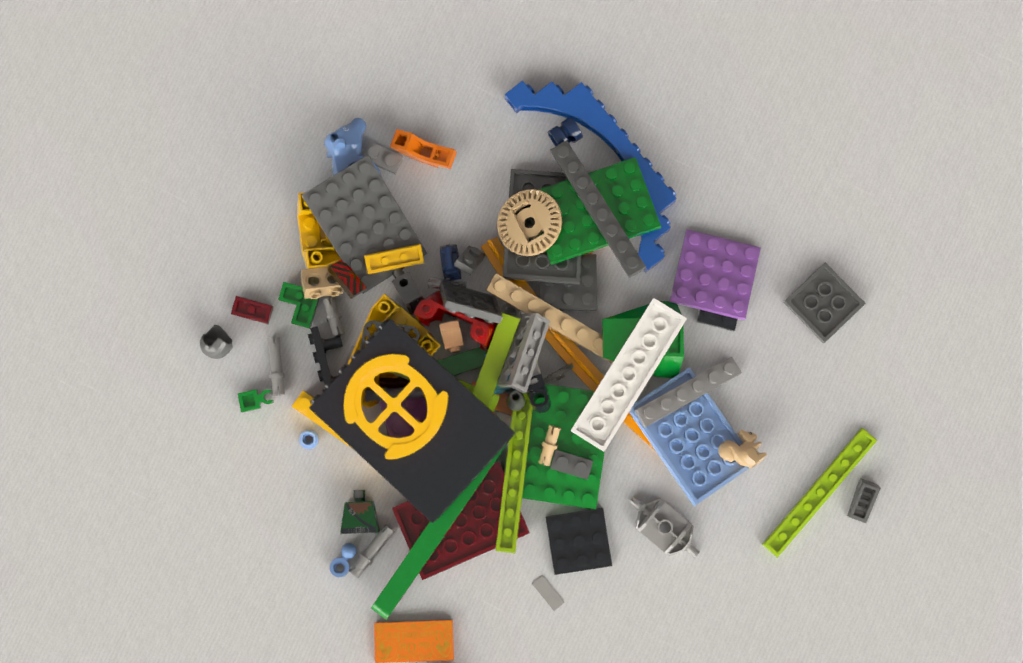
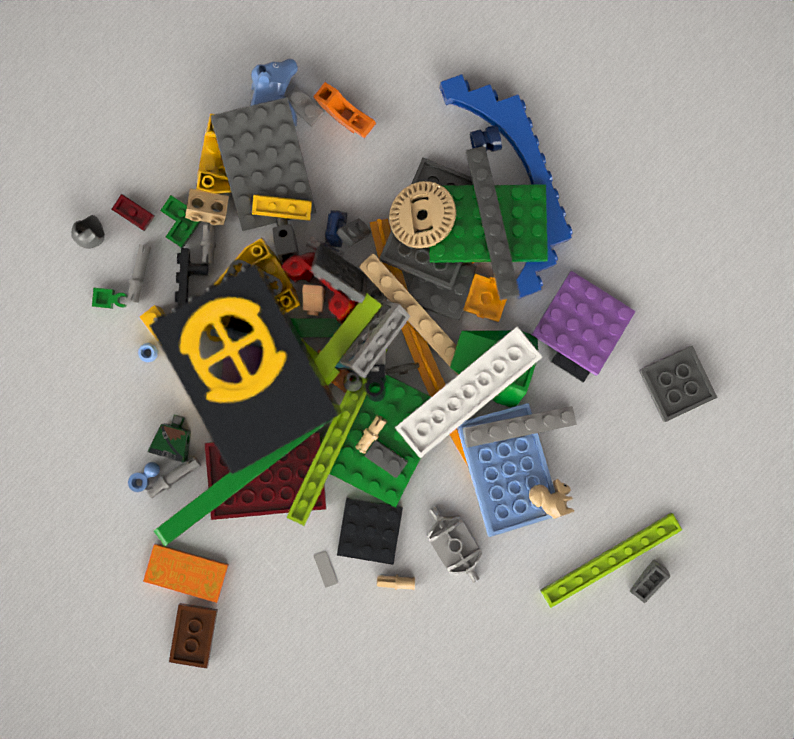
camera: 15 degrees right, 5 degrees up
dark brown tile [327,260,367,299] -> none
none -> tan axle [377,574,415,590]
none -> light orange plate [463,274,507,322]

